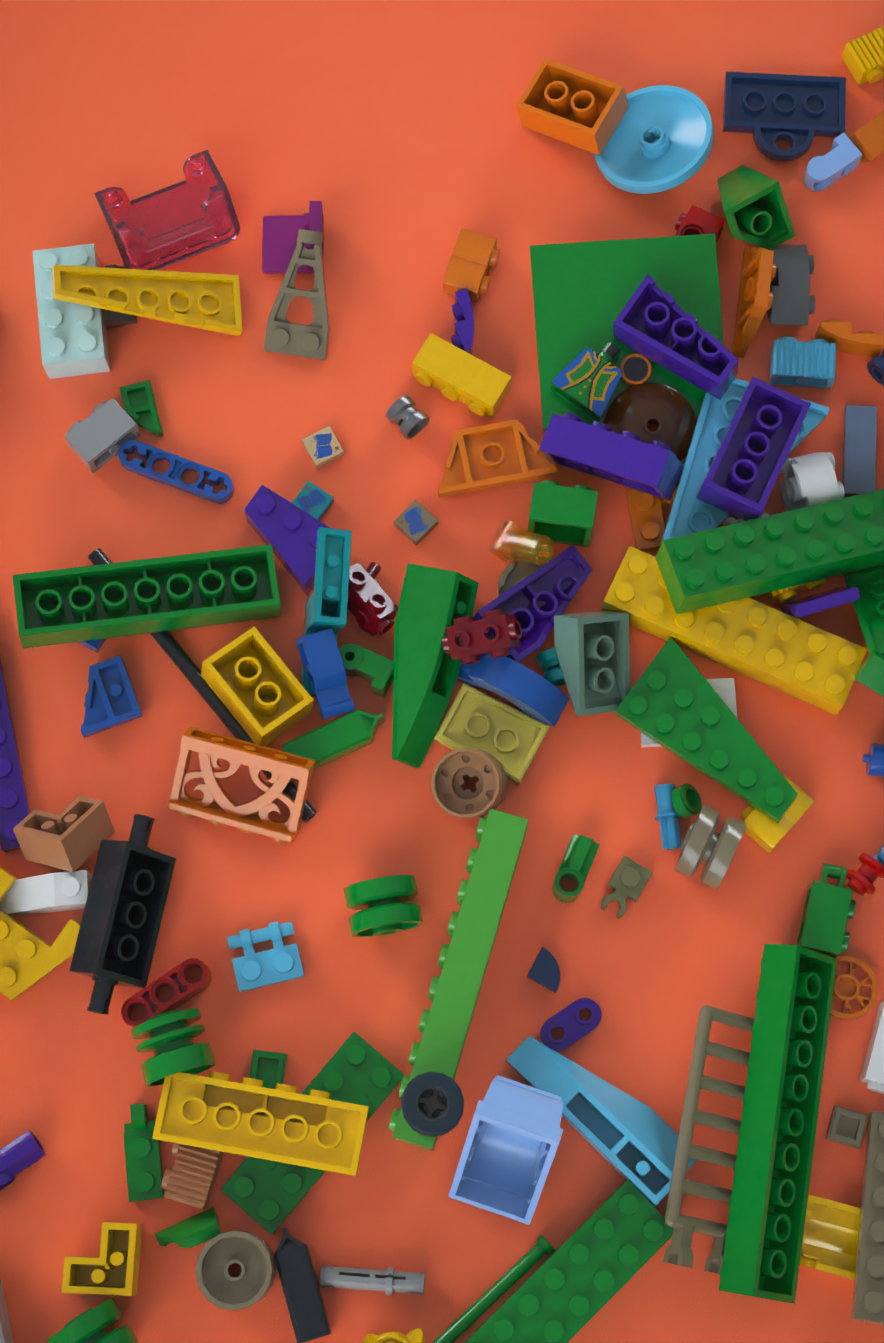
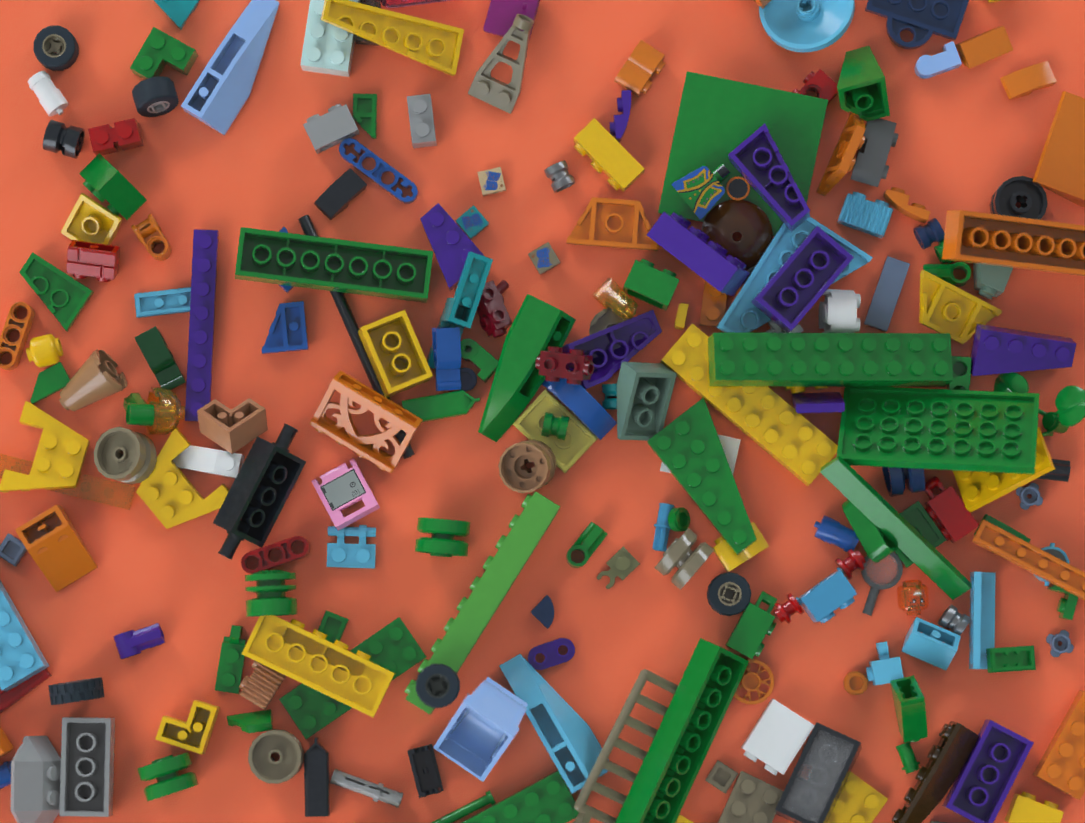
camera: 15 degrees right, 10 degrees up
none -> container [312,458,380,531]
none -> black slope [314,168,367,220]
none -> light grey brick [407,94,437,148]
none -> black hinge [407,744,444,798]
none -> dark blue tile [460,367,477,392]
none -> green wheel [541,412,569,440]
none -> yellow tile [674,303,689,330]
none -> black wheel [707,572,751,616]

